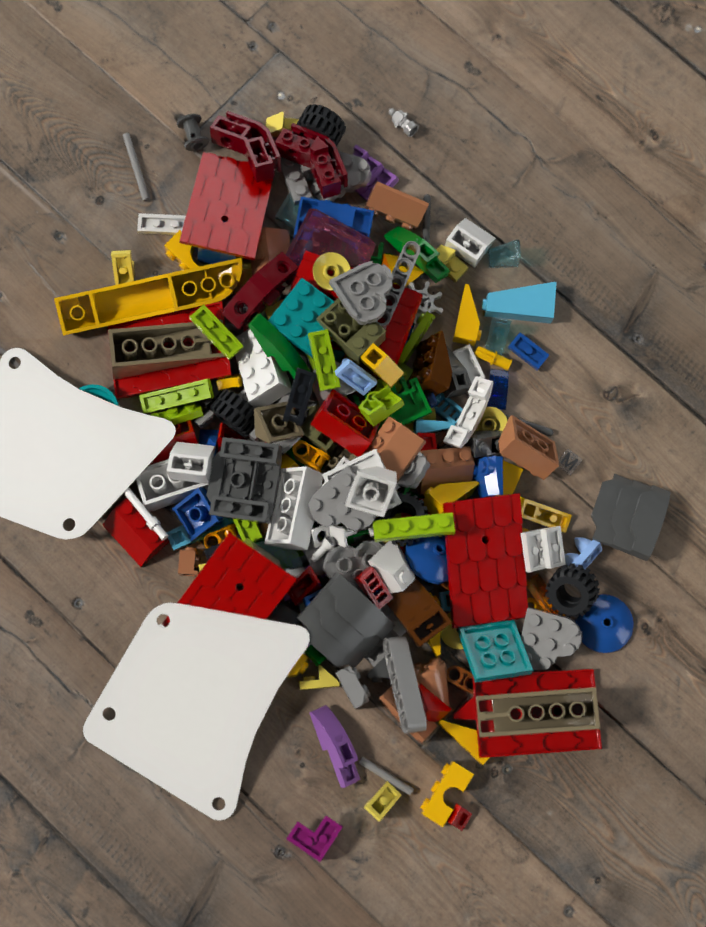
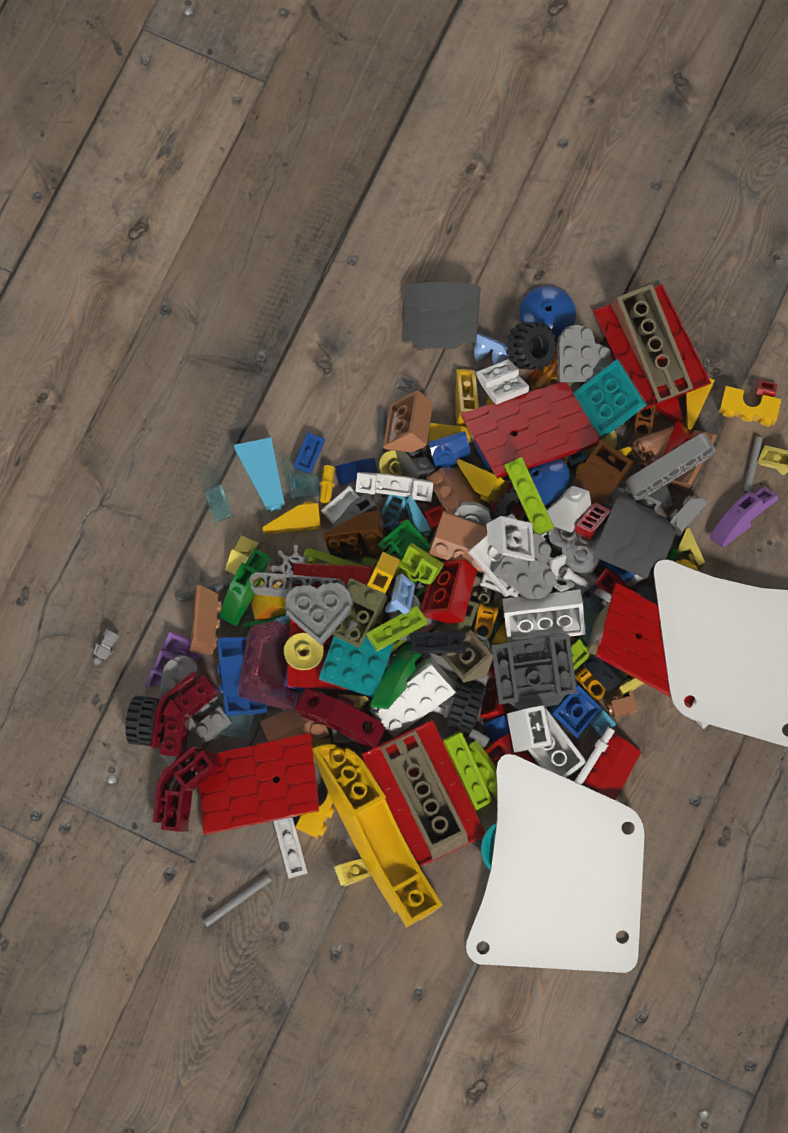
camera: 100 degrees left, 0 degrees up
dark grey hose [177,114,209,151] -> none
lime plate [189,305,244,360] -> none
yellow piece [216,373,243,390] -> none
light yellow slope [266,112,299,138] -> none
white slope [445,218,496,268] -> none

